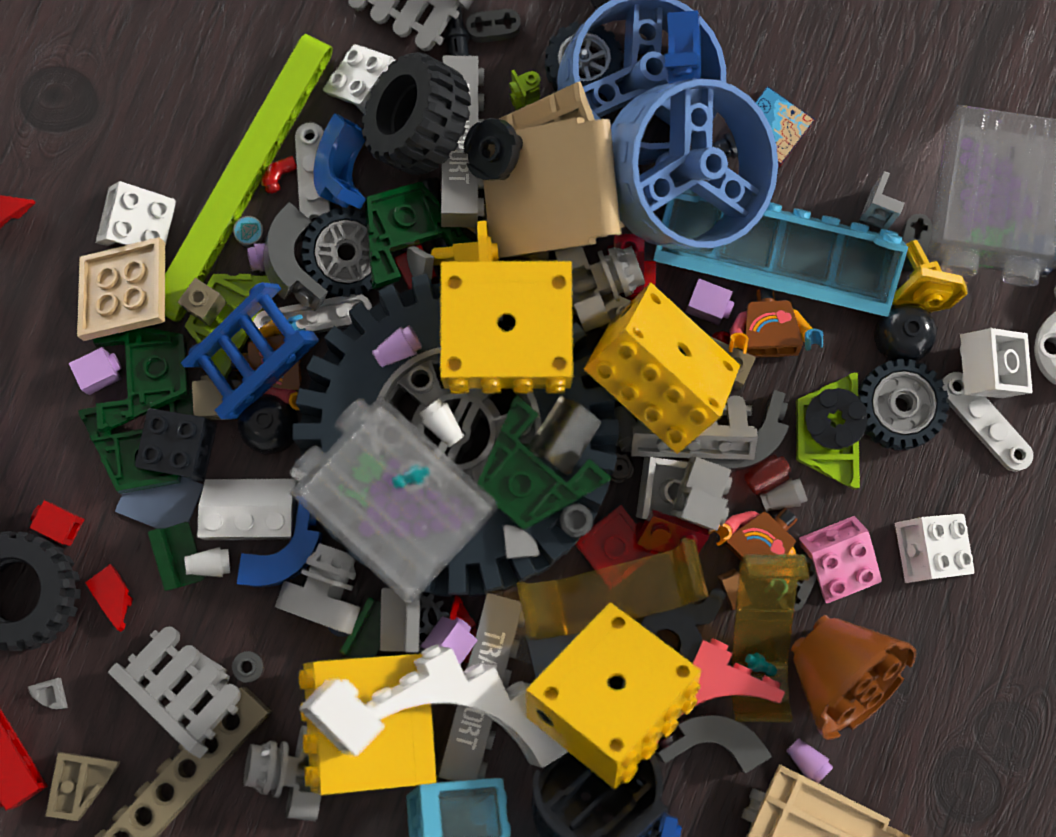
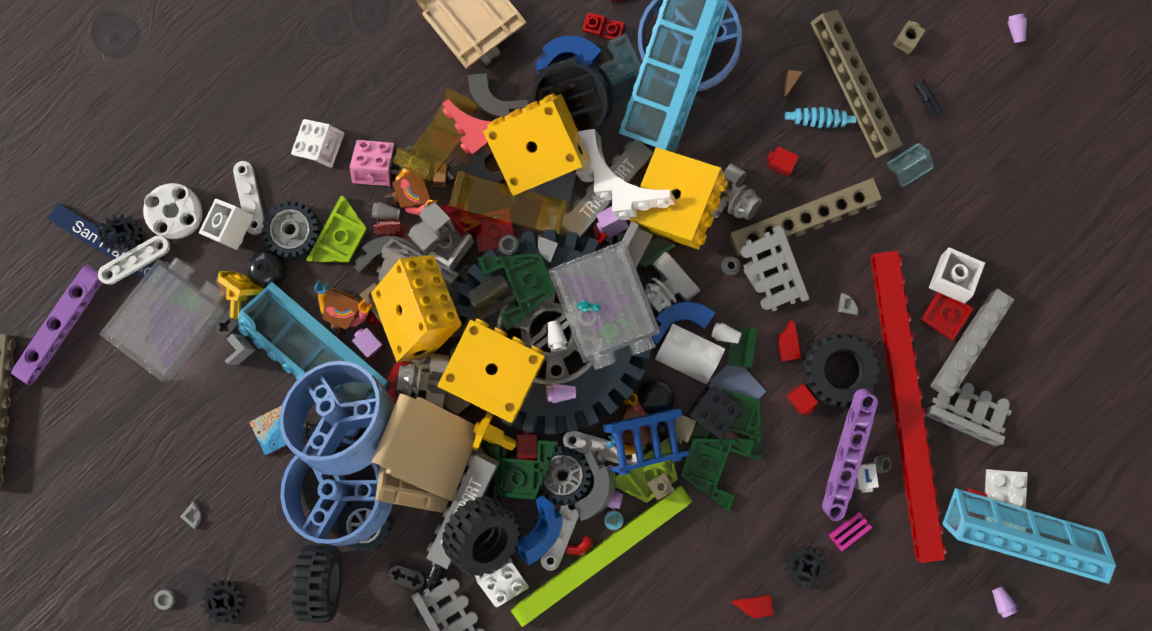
camera: 150 degrees left, 5 degrees up
dark tan wing [46,752,120,821] -> none
lavender brick [69,347,122,395] -> none
tan plate [77,237,165,341] -> none
white bracket [96,181,176,246] -> none
white brick [299,679,385,756] -> none
light grey tile [407,247,434,280] -> none
black plate [463,118,523,181] -> none
lime hinge [509,70,540,110] -> none
blue arch [665,10,701,84] -> none
teal piece [745,653,777,676] -> none
lavender cone [786,738,834,783] -> none
dark orange cone [791,615,916,740] -> none
black plate [805,388,868,450] -> none

